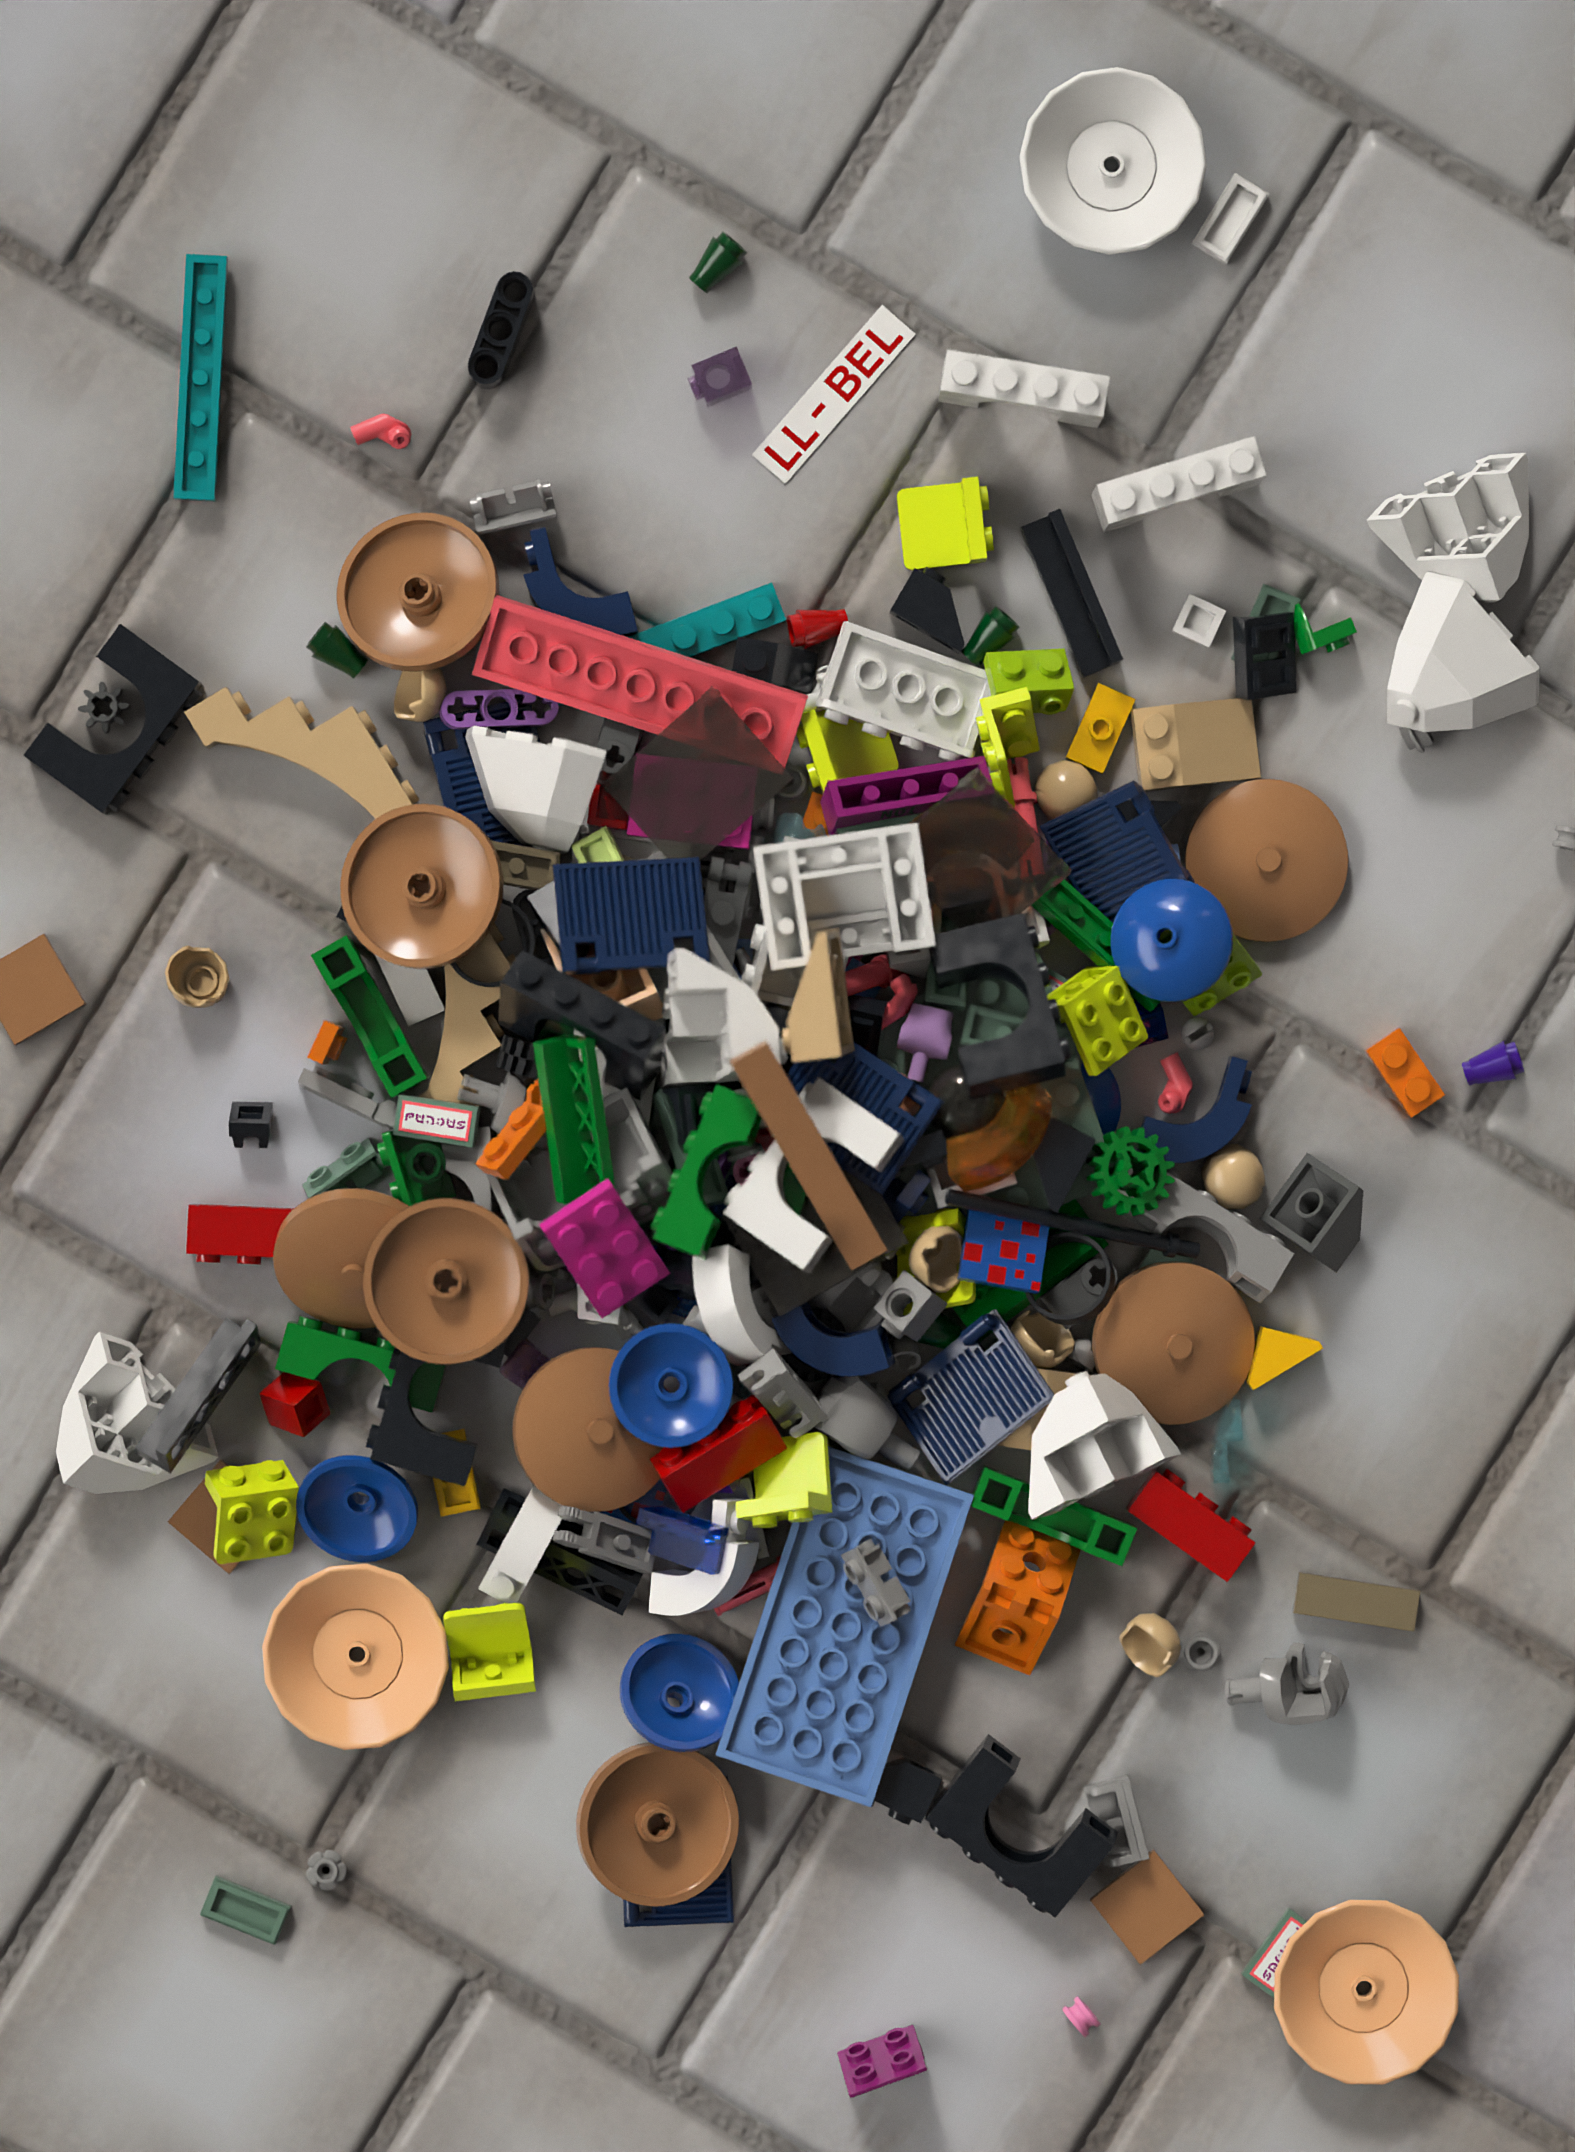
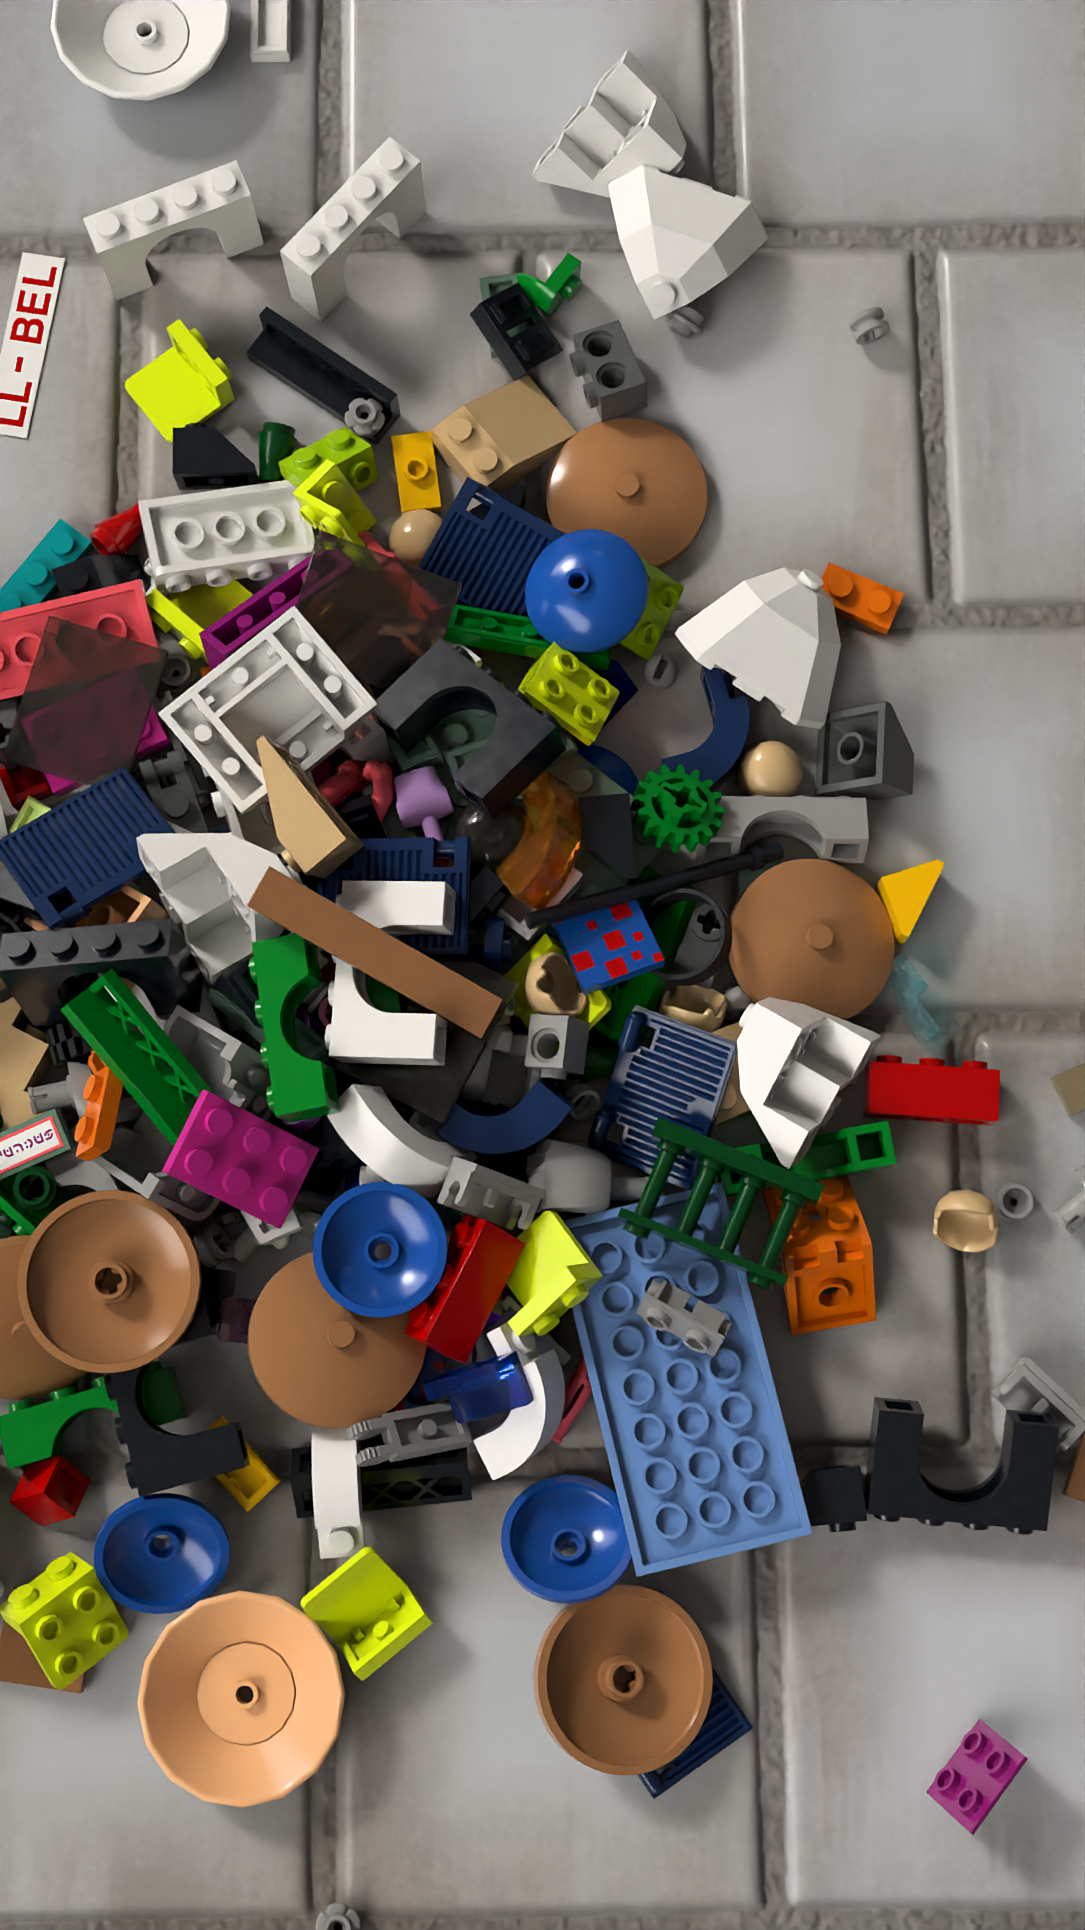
camera: 30 degrees left, 10 degrees down
coral arm [1158,1052,1193,1114] -> none
white plate [1171,593,1226,649] -> none
dark purple cone [1462,1041,1525,1086] -> none
none -> light grey plate [345,398,385,437]
none -> dark grey brick [569,320,648,422]
none -> dark green fence [618,1117,825,1291]
none -> white brick [675,567,841,729]

